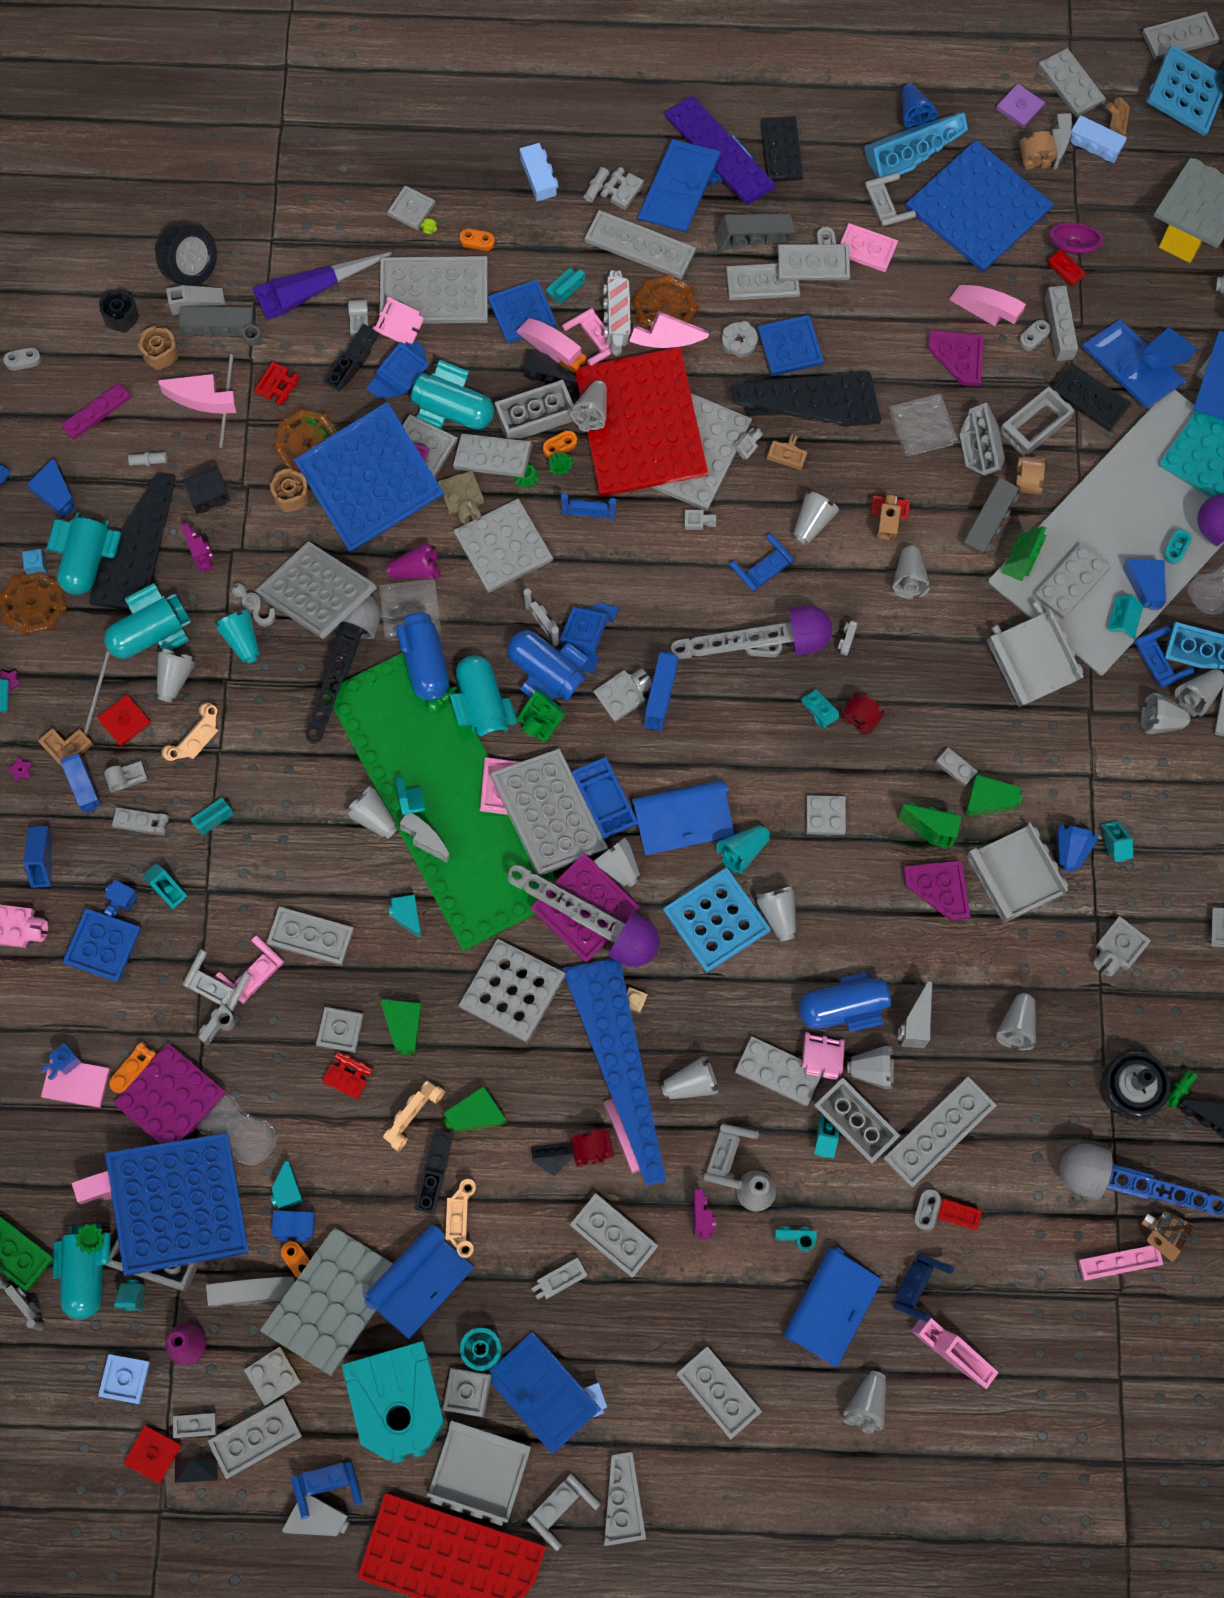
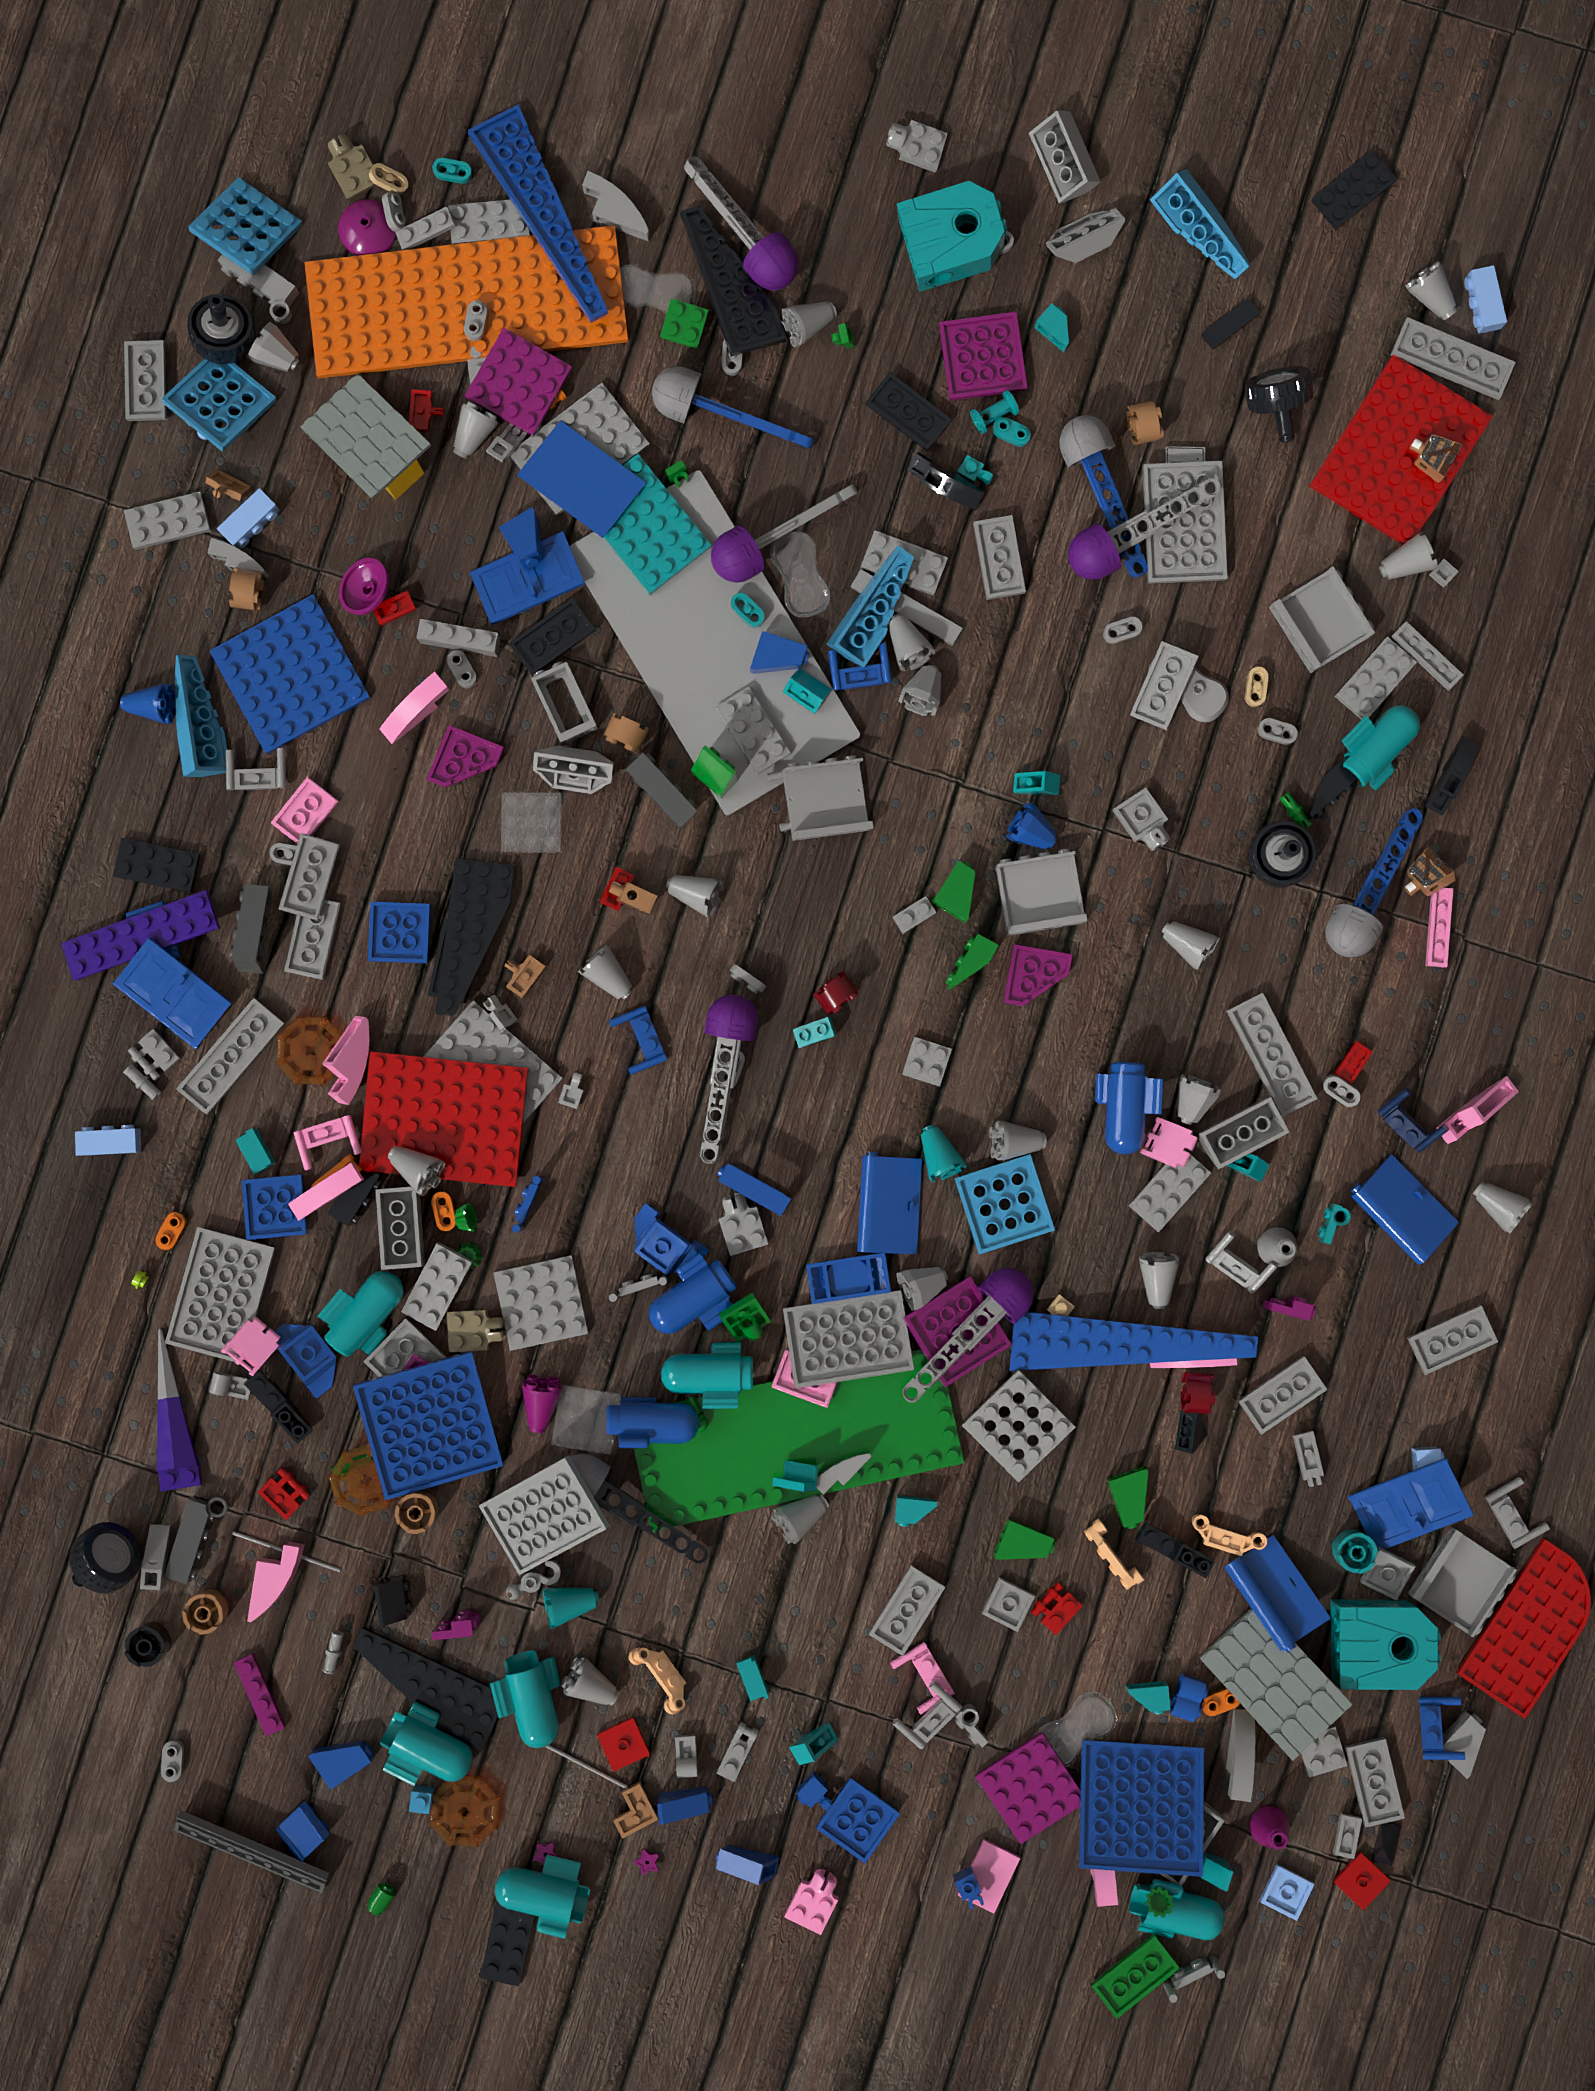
camera: 75 degrees left, 15 degrees up
orange plate [109,1042,158,1094] -> none
light grey plate [387,186,436,230] -> none
light grey hinge [603,270,630,356] -> none
light grey wing [604,1452,646,1546] -> none
light grey plate [722,321,758,357] -> none
light grey slope [897,982,932,1048] -> none
medium lavender plate [996,84,1045,129] -> none

